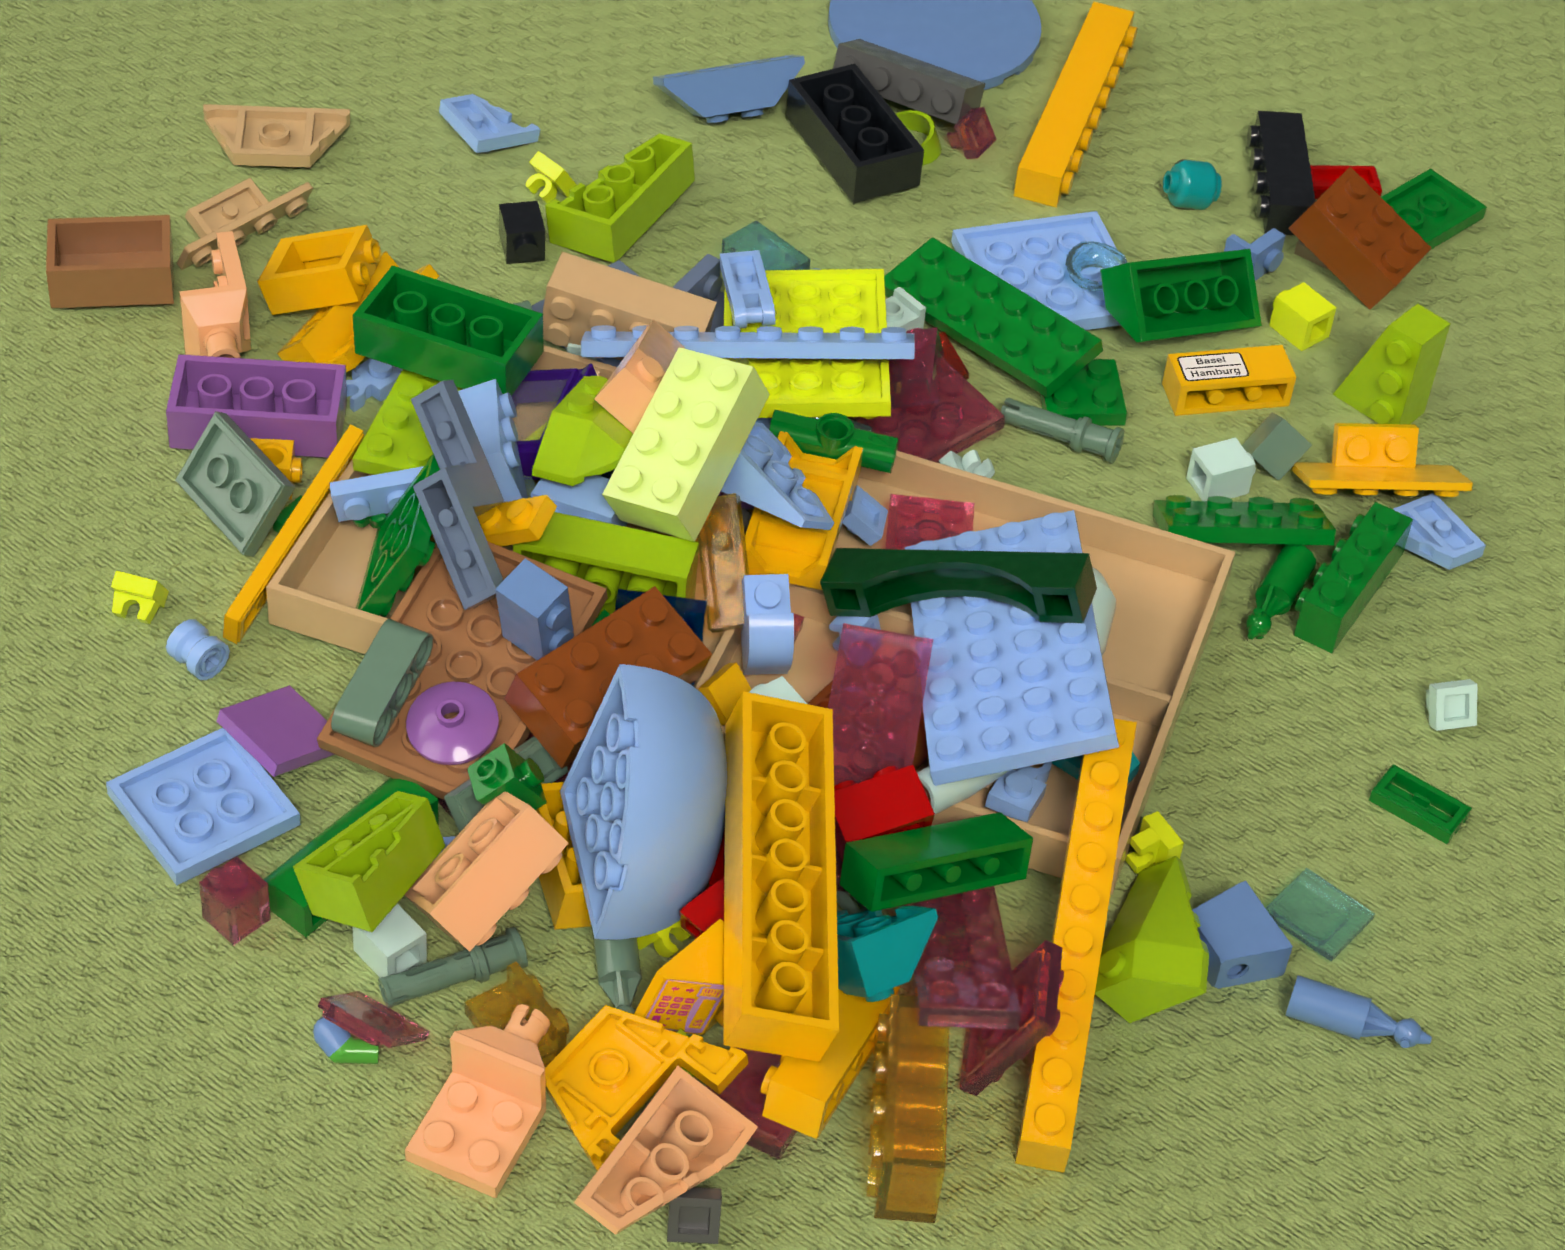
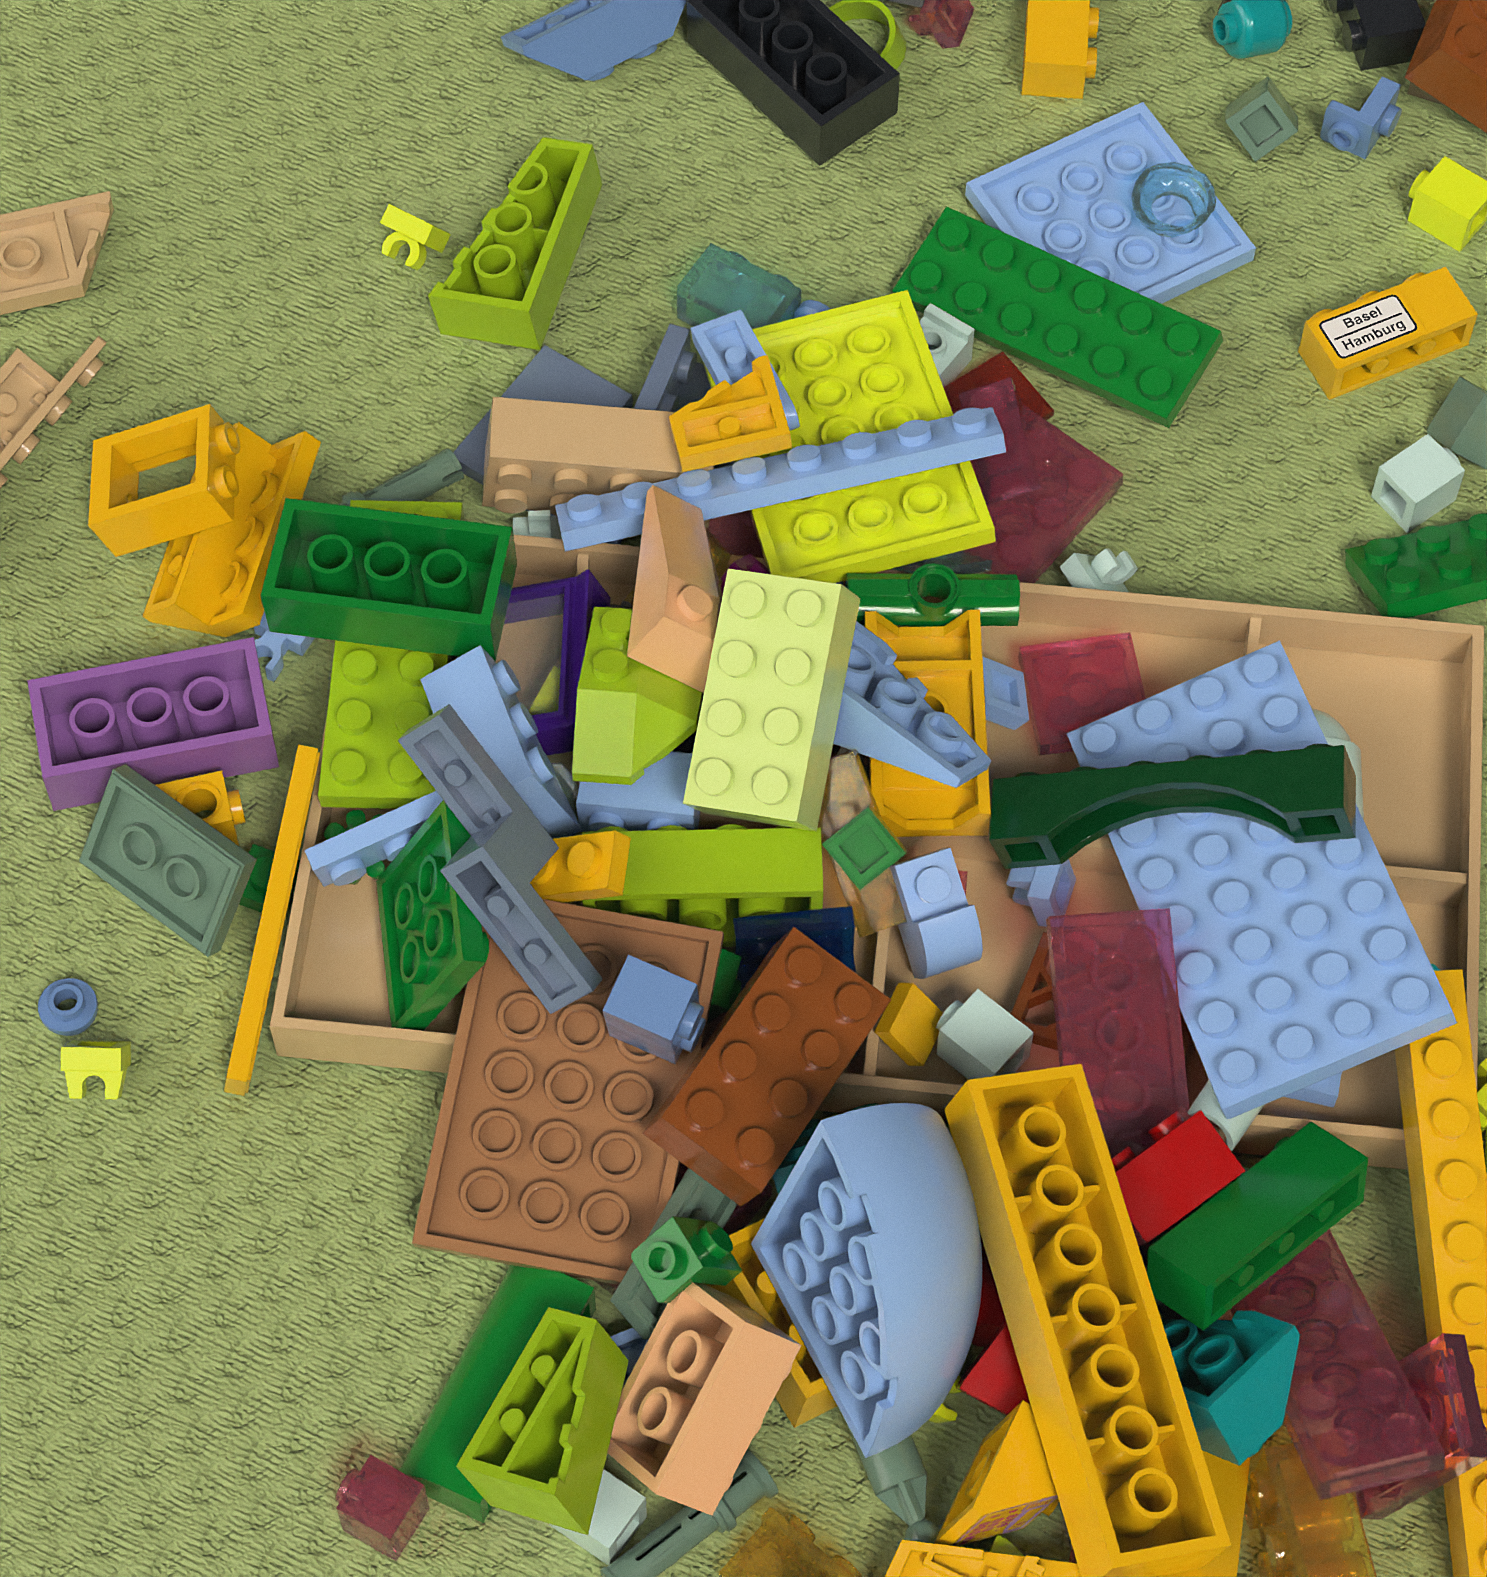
camera: 10 degrees left, 15 degrees up
light blue plate [106,728,301,886] -> none
light blue wheel [166,619,230,680] -> none
light nougat plate [179,231,251,358] -> none
medium lavender tile [216,685,335,777] -> none
sand green beam [331,619,433,747] -> none
medium lavender dish [406,682,499,765] -> none
light blue wing [439,94,540,153] -> none
black brick [499,201,545,264] -> none
sand green pin [999,397,1125,463] -> none
green plate [1039,359,1127,426] -> none
green slope [1100,249,1262,343] -> none
none -> medium blue plate [38,978,98,1036]
none -> yellow wing [669,355,792,472]
none -> green tile [822,805,907,890]
none -> sand green panel [1225,76,1298,162]

